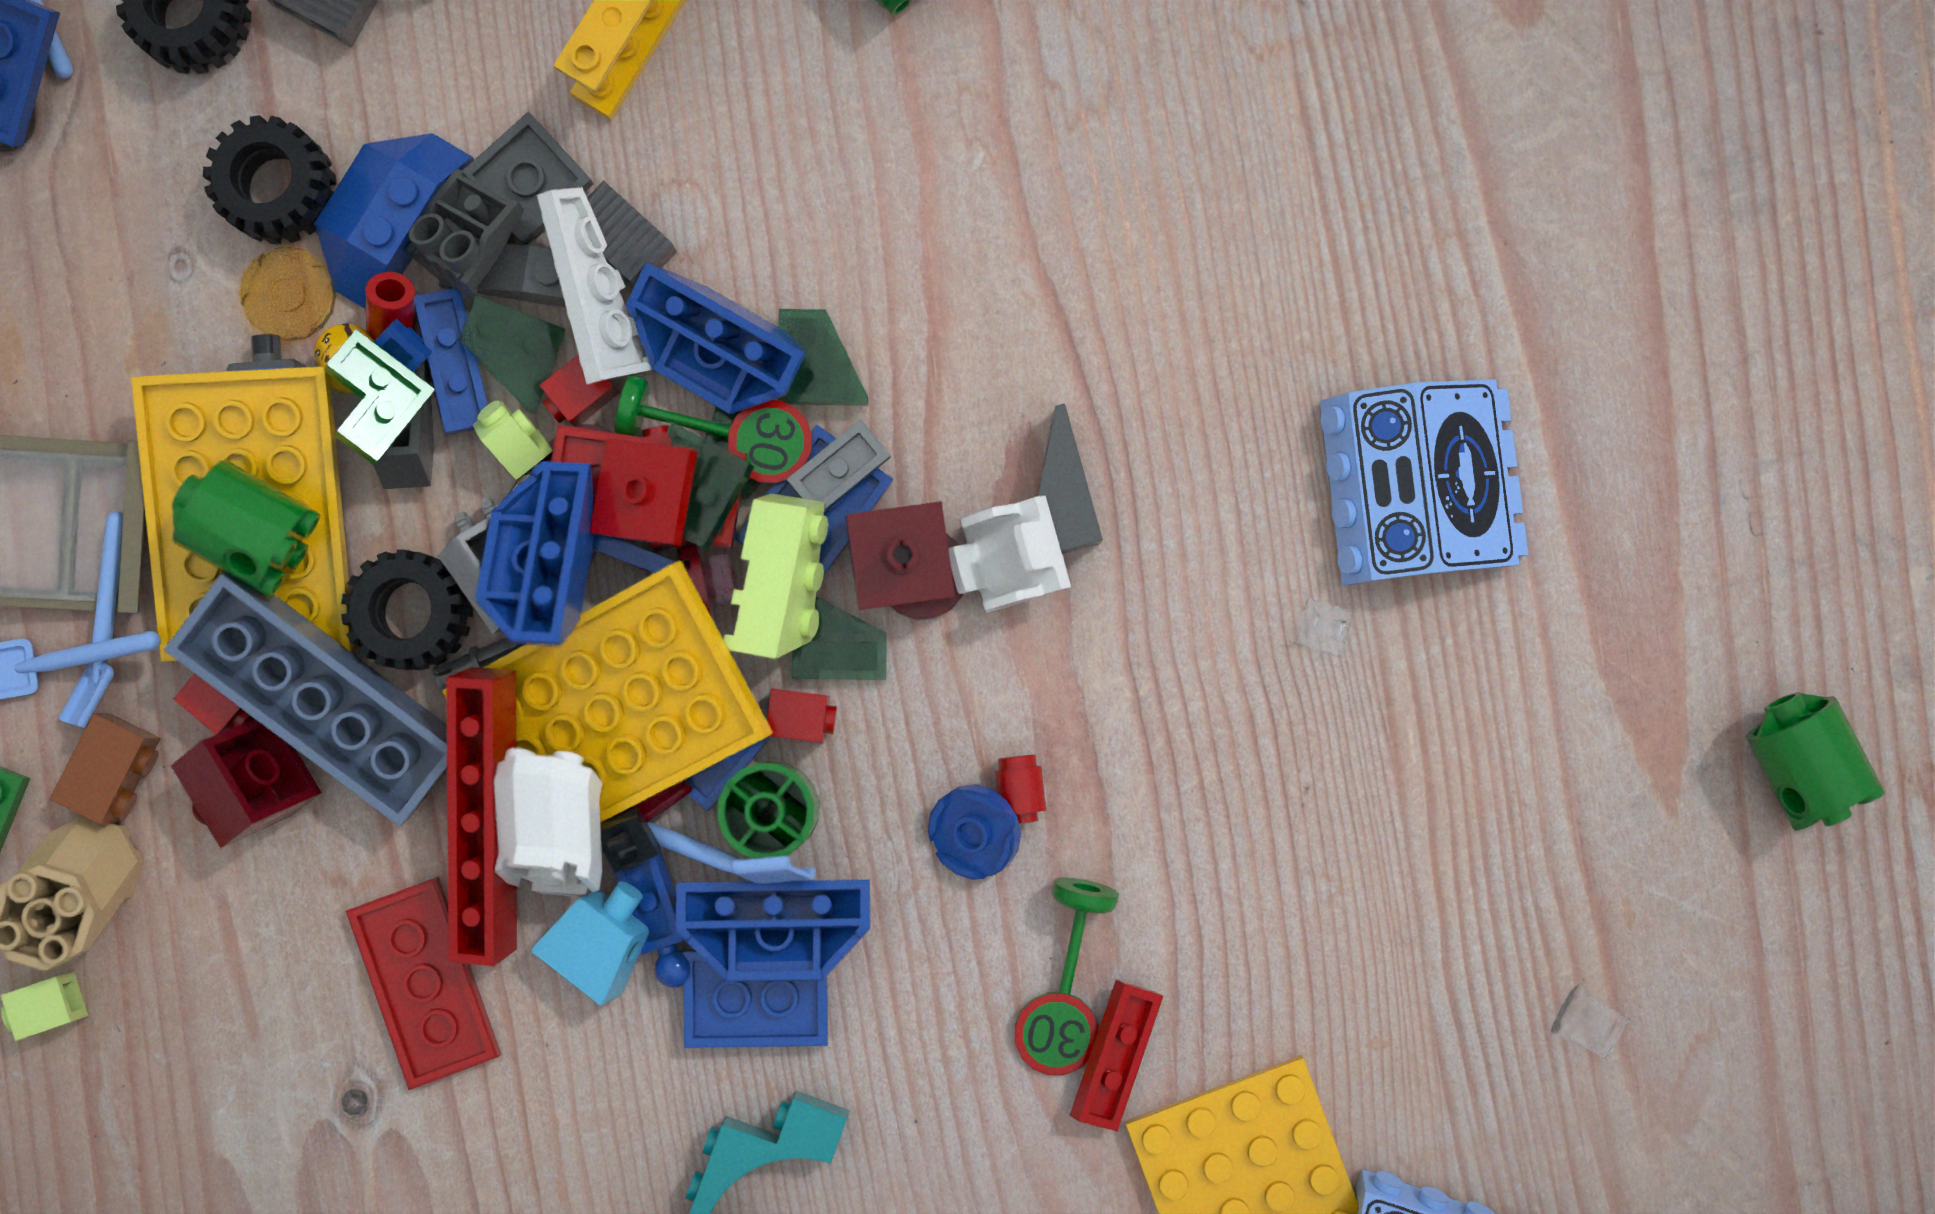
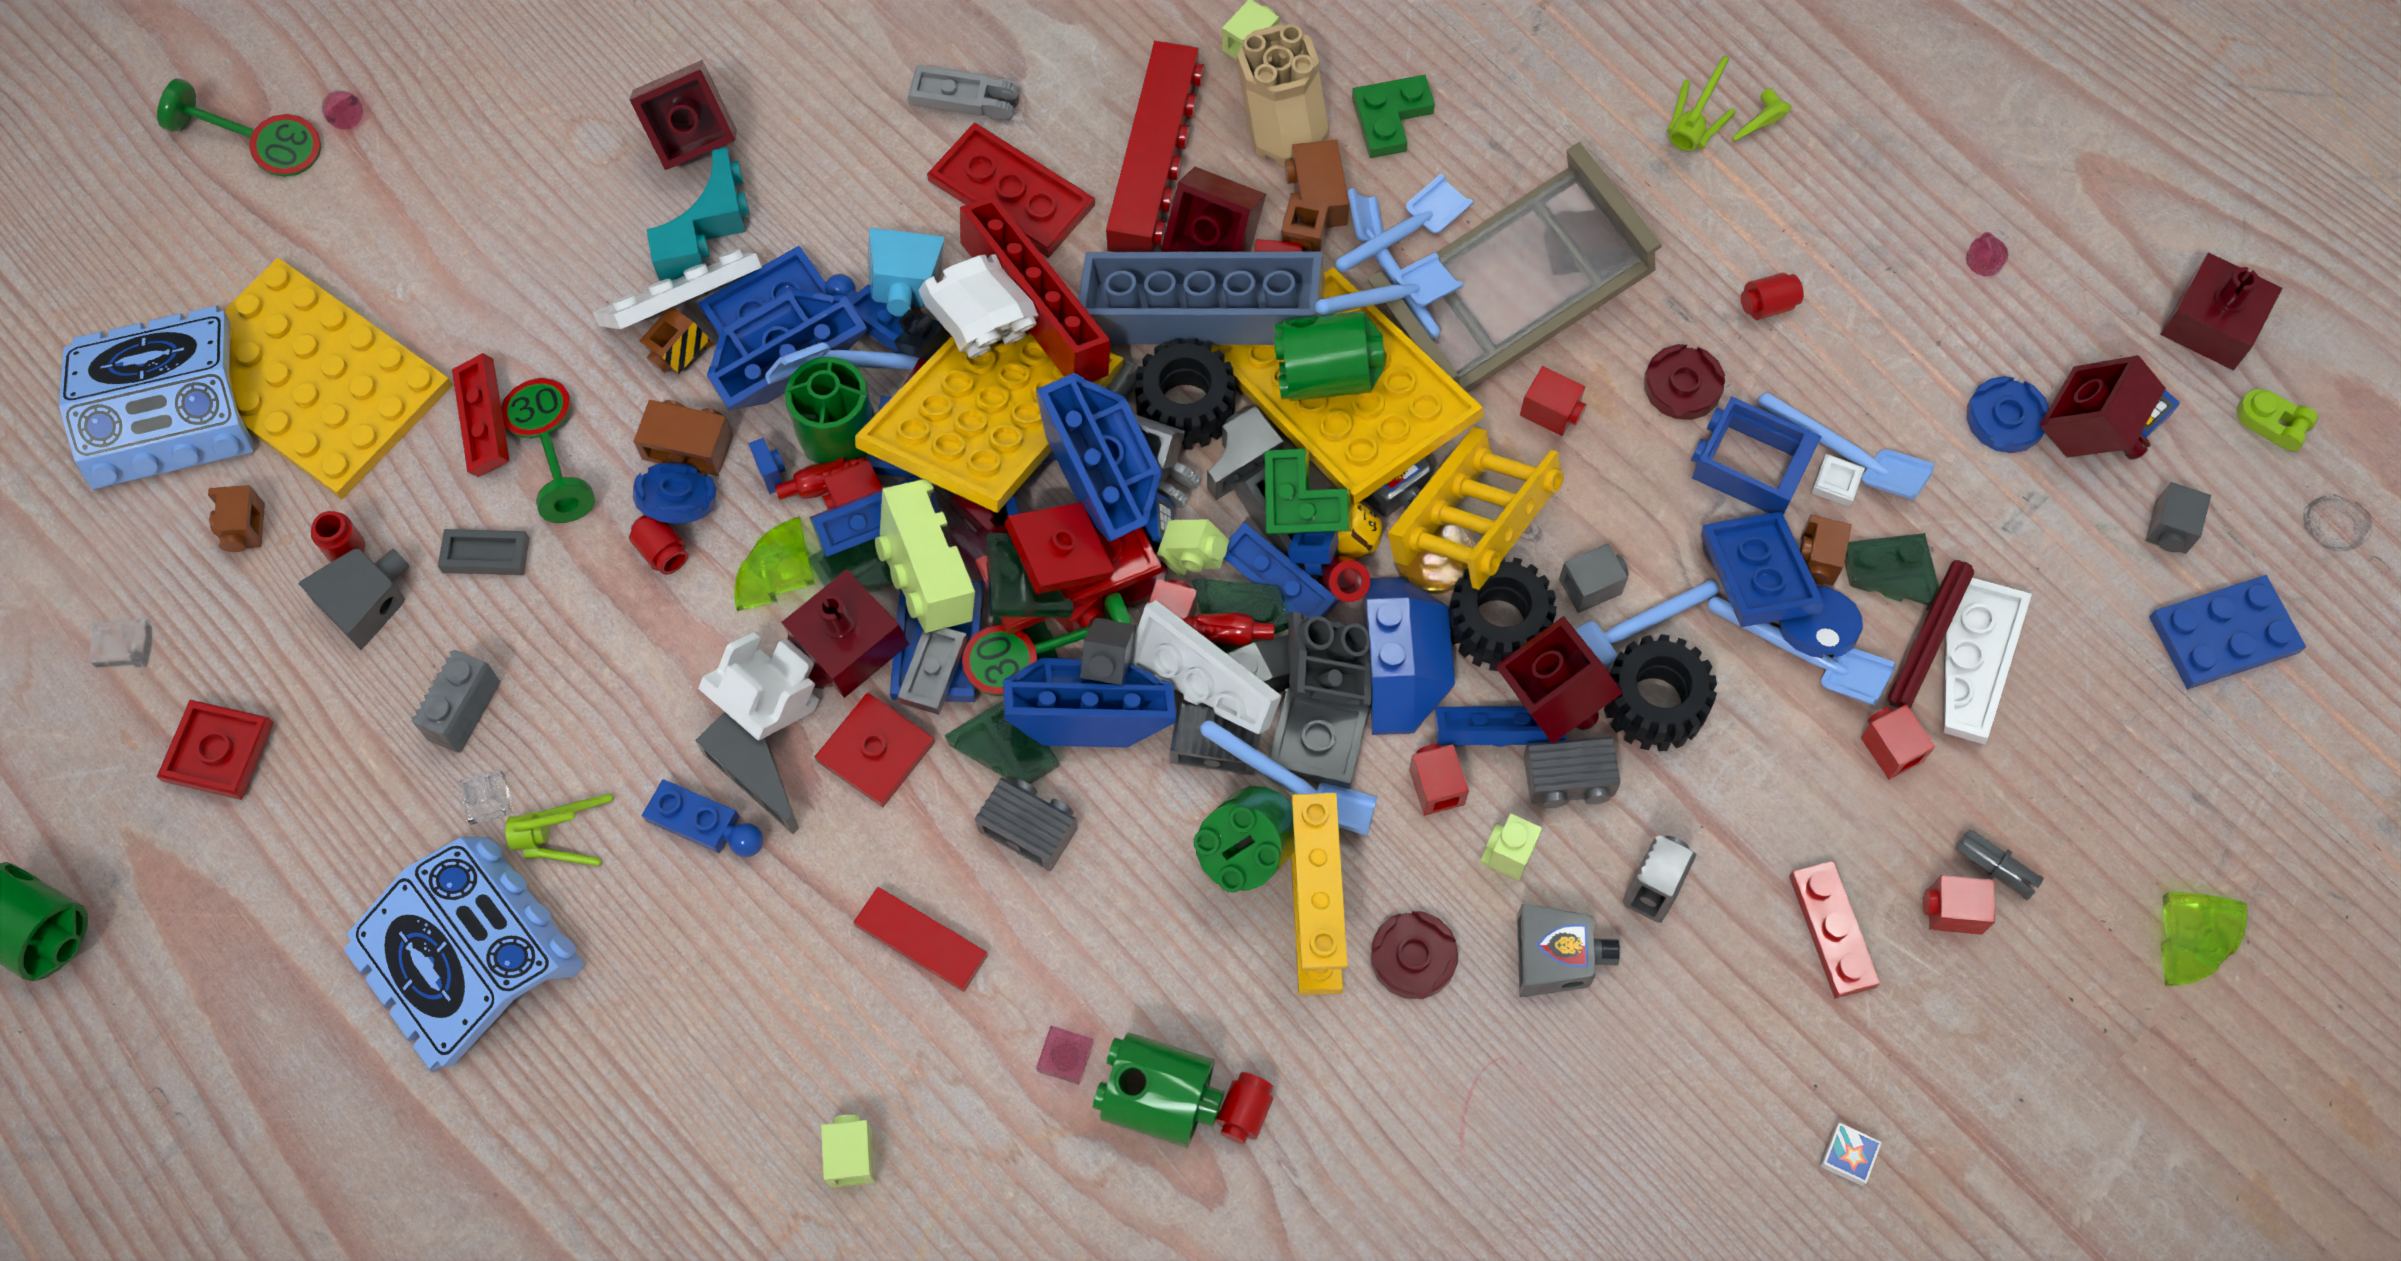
camera: 155 degrees right, 20 degrees down
none -> red plate [156,700,274,800]
none -> dark orange brick [208,485,265,552]
none -> dark grey torso [298,548,410,650]
none -> red brick [311,511,365,562]
none -> flat silver brick [411,650,501,753]
none -> dark grey tile [438,529,530,575]
none -> lime plant [505,794,614,866]
none -> white wing [593,248,762,329]
none -> dark orange brick [634,399,733,476]
none -> brick [639,307,714,374]
none -> blue plate [641,779,763,857]
none -> clear neon green brick [734,517,815,611]
none -> blue plate [748,437,786,494]
none -> red piece [775,457,867,500]
none -> blue plate [810,476,941,557]
none -> red plate [814,692,935,808]
none -> yellowish green brick [821,1115,876,1188]
none -> red tile [853,886,988,992]
none -> light grey hinge [908,65,1019,121]
none -> flat silver brick [975,777,1078,871]
none -> clear pink plate [1036,1026,1094,1085]
none -> dark grey brick [1080,618,1136,685]
none -> red brick [1106,40,1205,252]
none -> red piece [1180,612,1275,646]
none -> green cylinder [1194,786,1295,893]
none -> light blue piece [1200,721,1377,836]
none -> arch [1207,406,1283,500]
none -> dark orange brick [1281,198,1328,252]
none -> light blue piece [1315,252,1464,315]
none -> yellow fence [1388,427,1564,590]
none -> brick [1409,744,1469,816]
none -> blue plate [1434,706,1567,747]
none -> dark red brick [1495,616,1622,744]
none -> red brick [1520,366,1587,436]
none -> dark grey brick [1559,544,1629,613]
none -> light blue piece [1575,580,1719,668]

